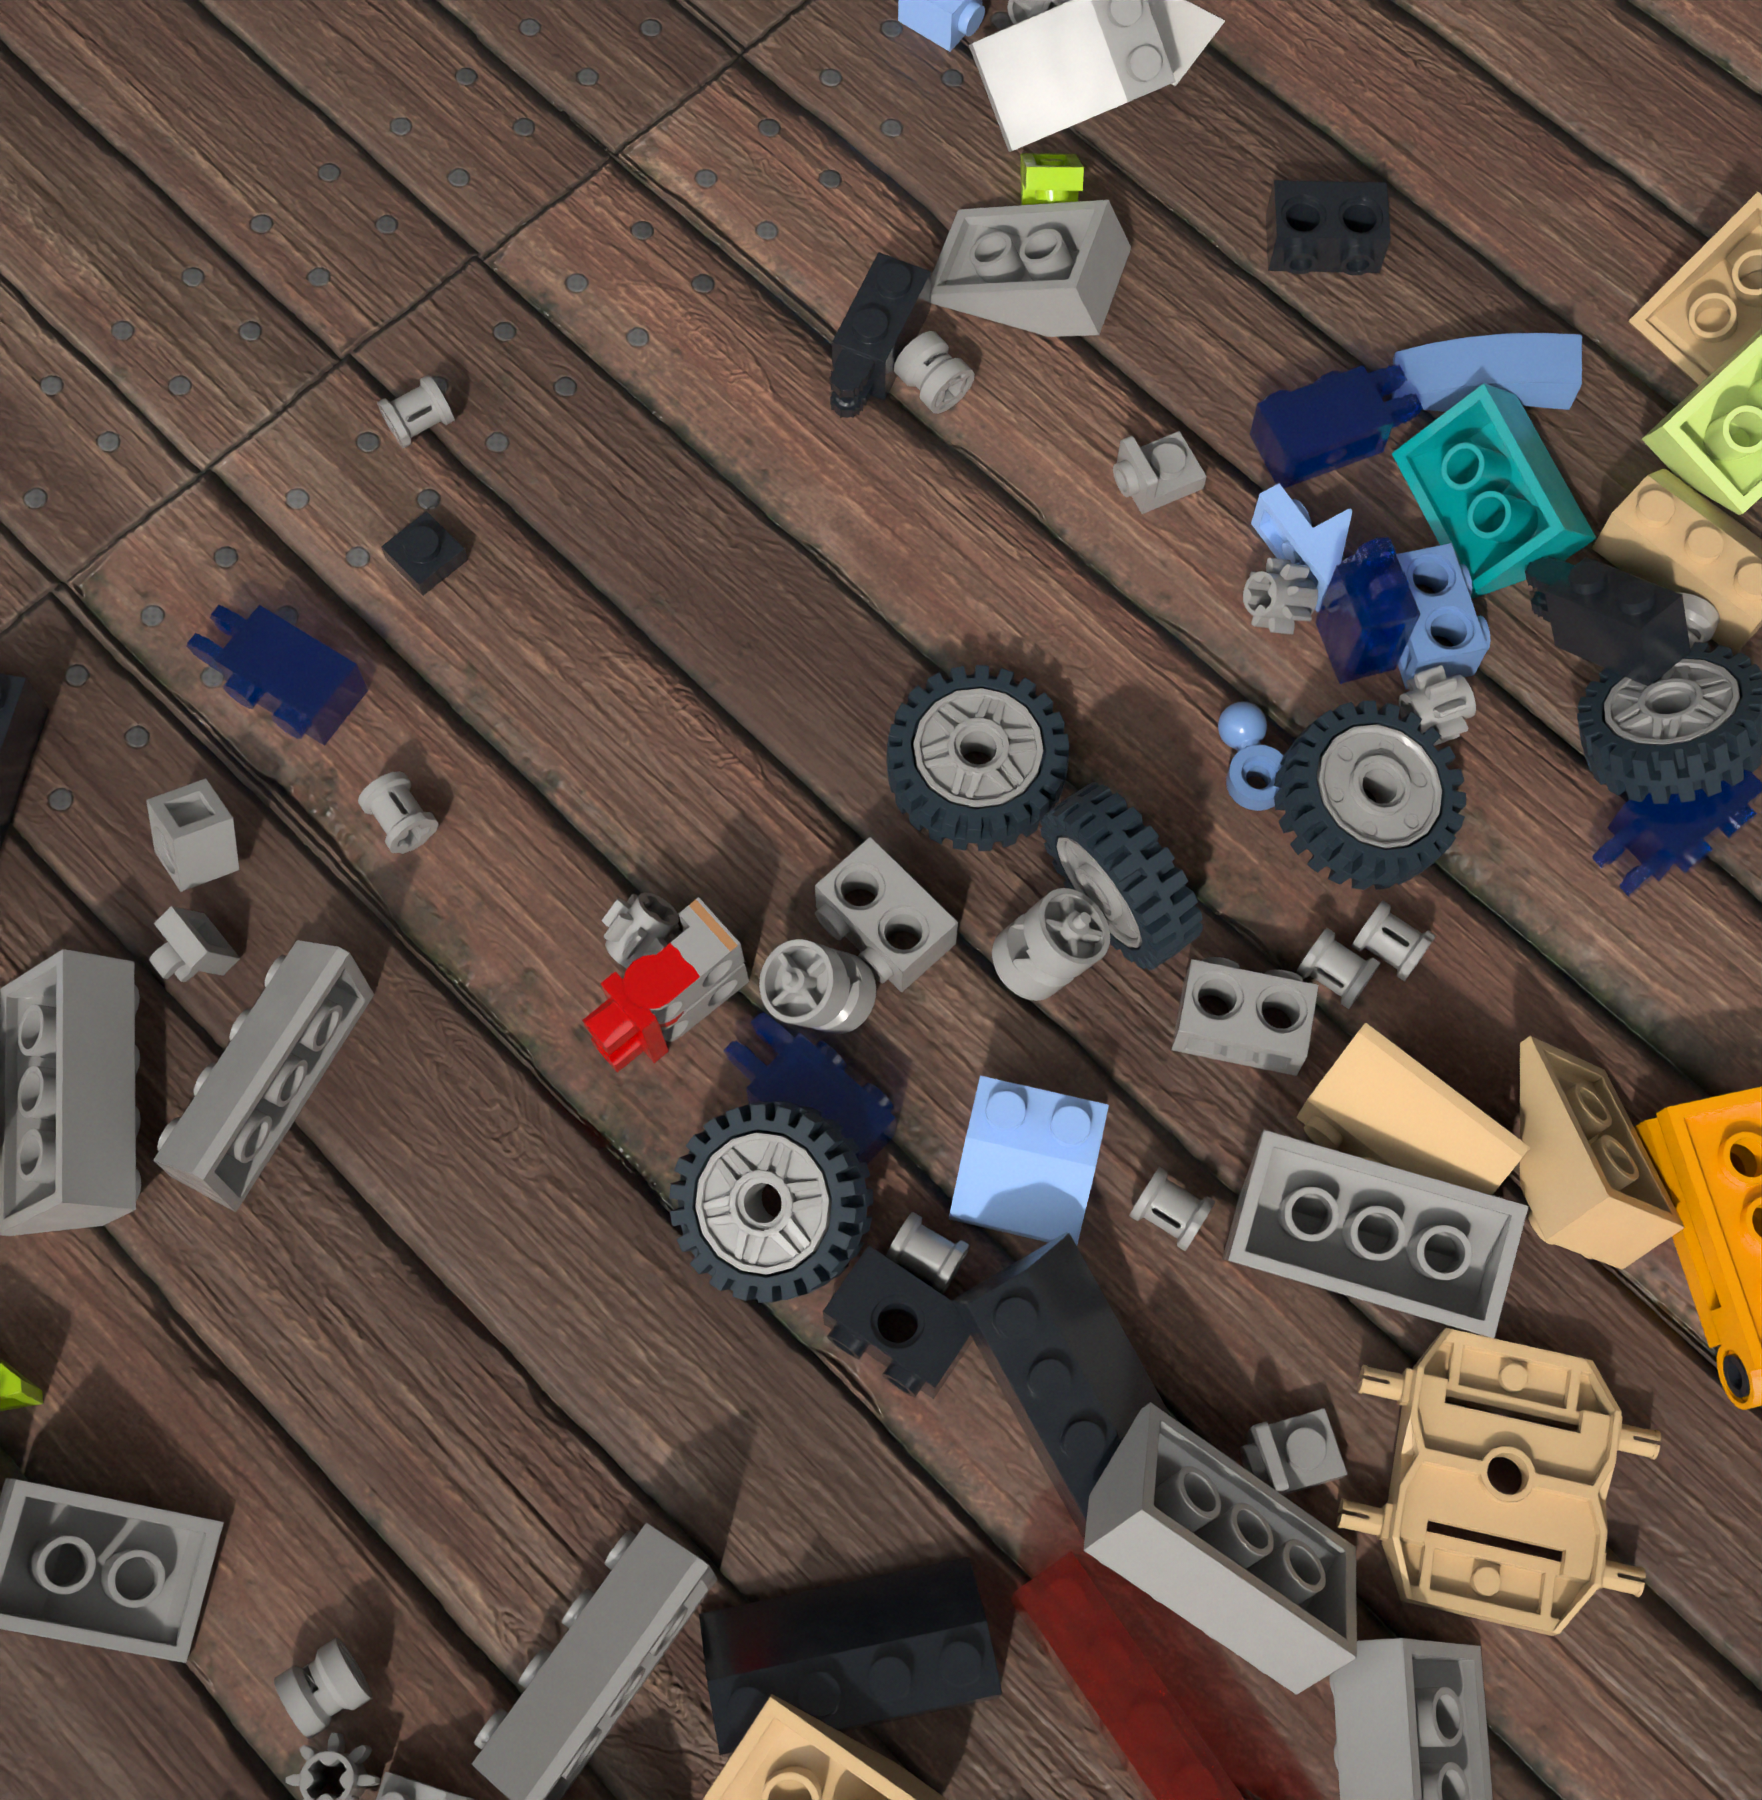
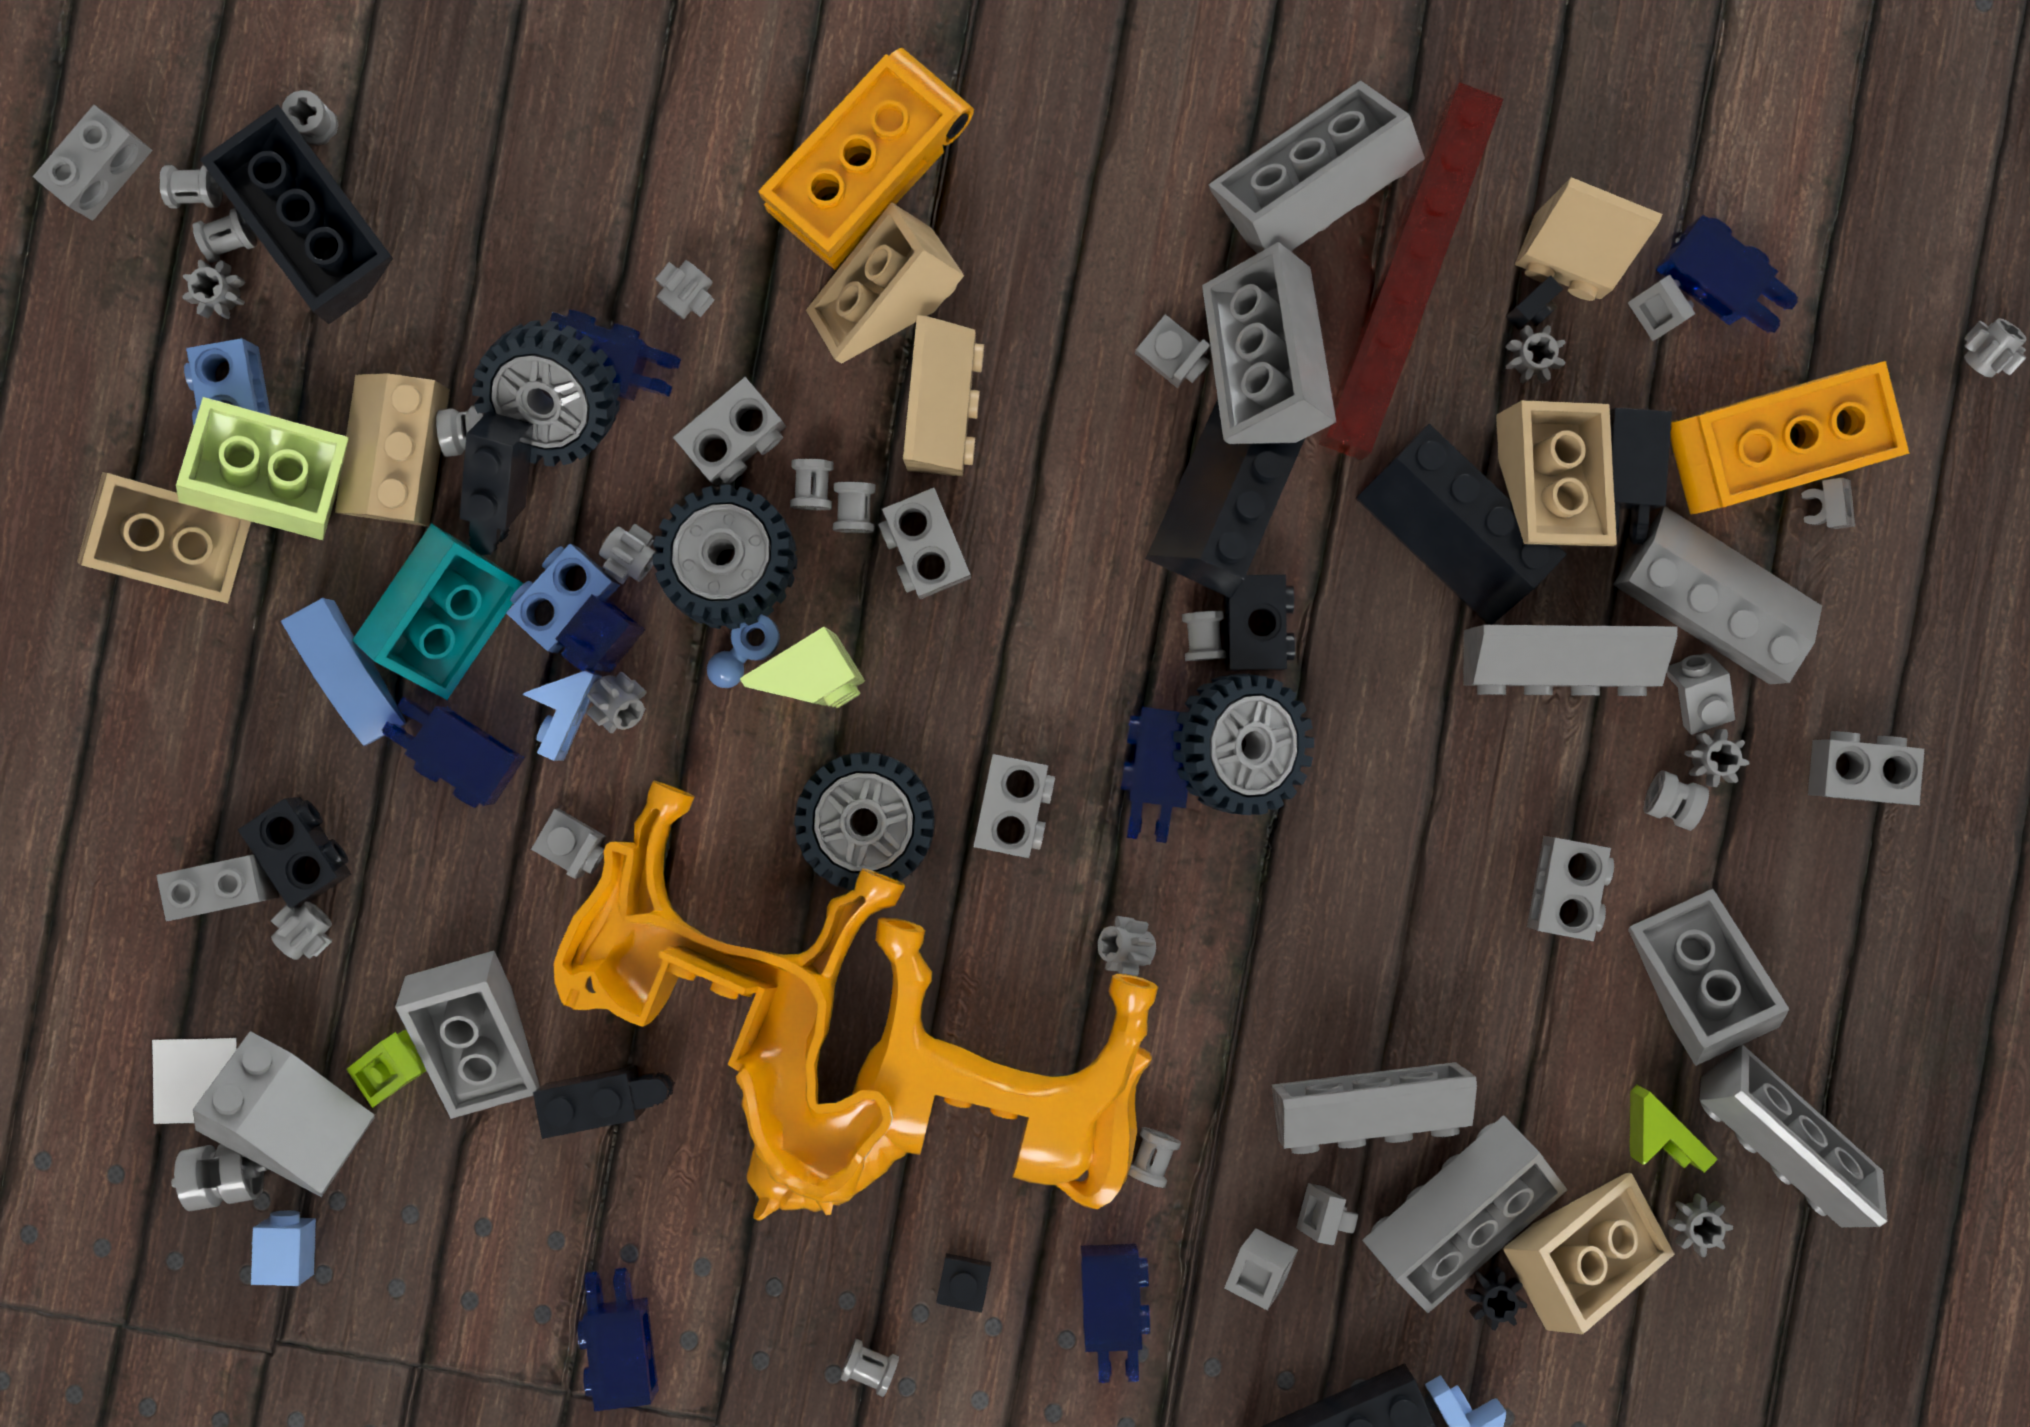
camera: 125 degrees left, 20 degrees up
hips [582,897,749,1073] -> none
light grey wheel [759,939,876,1034] -> none
light grey wheel [894,331,975,414] -> none
light blue slope [949,1076,1109,1246] -> none
light grey wheel [992,888,1110,1001] -> none
black wheel [1040,782,1203,970] -> none
light grey bush [1129,1166,1216,1251] -> none
light grey slope [1222,1130,1529,1338] -> none
tan piece [1336,1328,1661,1636] -> none
none -> light grey brick [156,855,279,922]
none -> light grey gear [271,901,332,960]
none -> light orange animal [553,781,905,1215]
none -> clear blue hinge [578,1268,659,1412]
none -> light grey gear [655,260,714,319]
none -> light grey brick [673,377,786,486]
none -> yellowish green slope [740,627,865,708]
none -> light orange animal [747,917,1158,1221]
none -> light grey brick [1527,836,1614,941]

